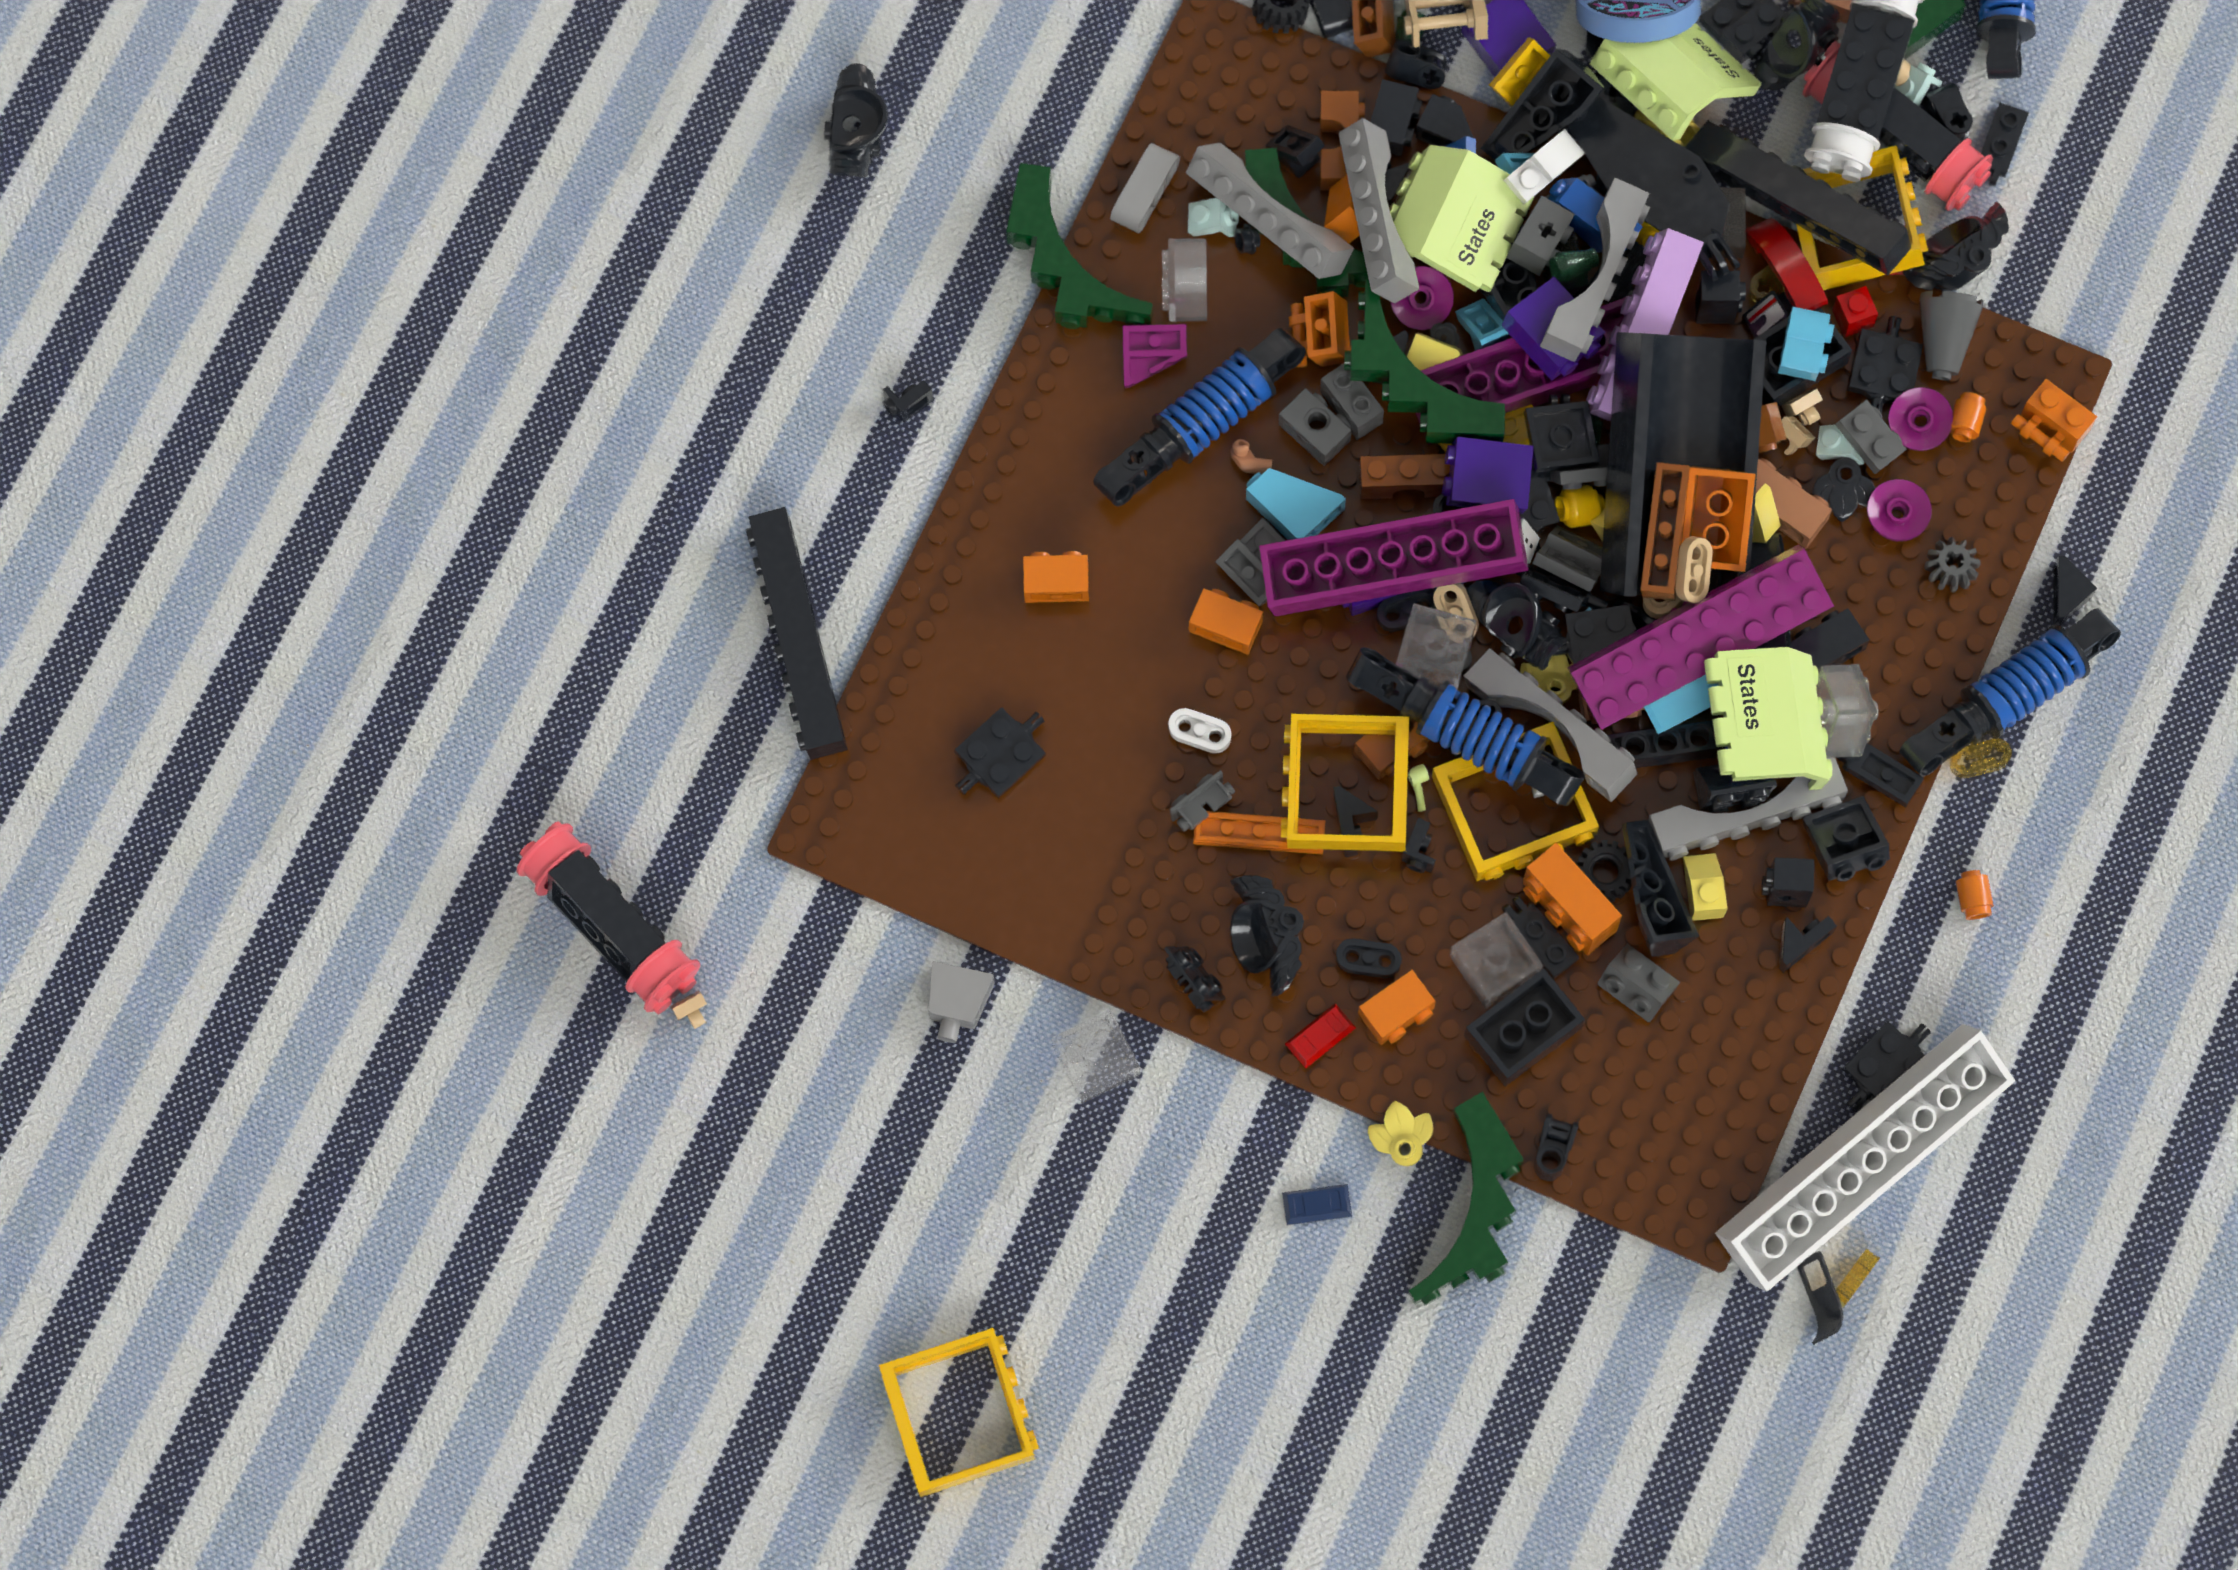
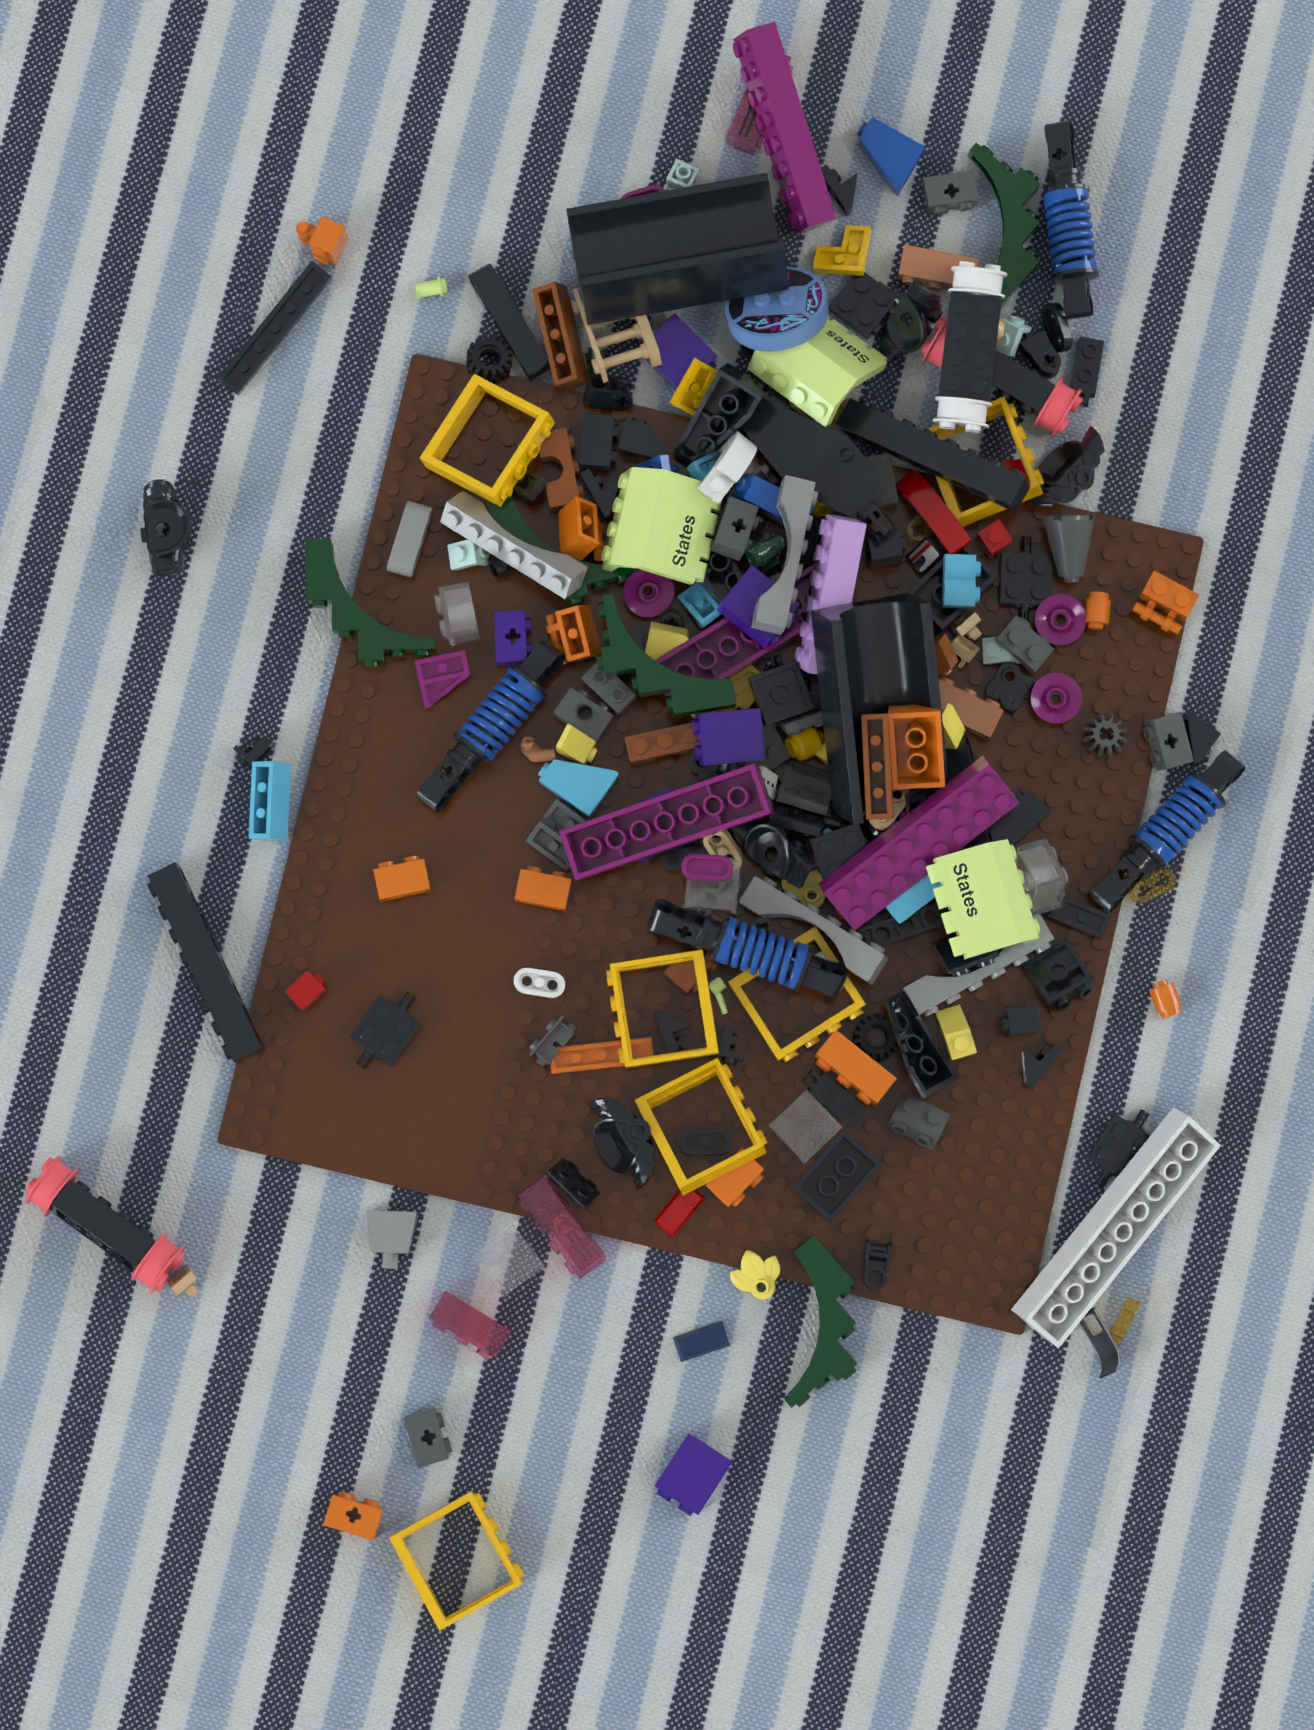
camera: 15 degrees left, 10 degrees up
light grey arch [1339,118,1419,304] -> none
tan plate [1675,536,1713,603] -> none
none -> medium azure brick [249,761,291,841]
none -> red brick [285,970,327,1012]
none -> orange brick [323,1491,384,1540]
none -> dark grey brick [404,1408,453,1468]
none -> yellow window [420,374,555,507]
none -> clear pink brick [429,1291,513,1360]
none -> dark purple brick [494,610,532,666]
none -> clear pink brick [518,1173,607,1279]
none -> light yellow slope [556,724,598,765]
none -> yellow window [635,1058,768,1196]
none -> dark purple brick [654,1433,733,1516]
none -> magenta tile [681,853,733,882]
none -> black plate [1041,302,1073,353]
none -> dark grey brick [1143,712,1194,771]

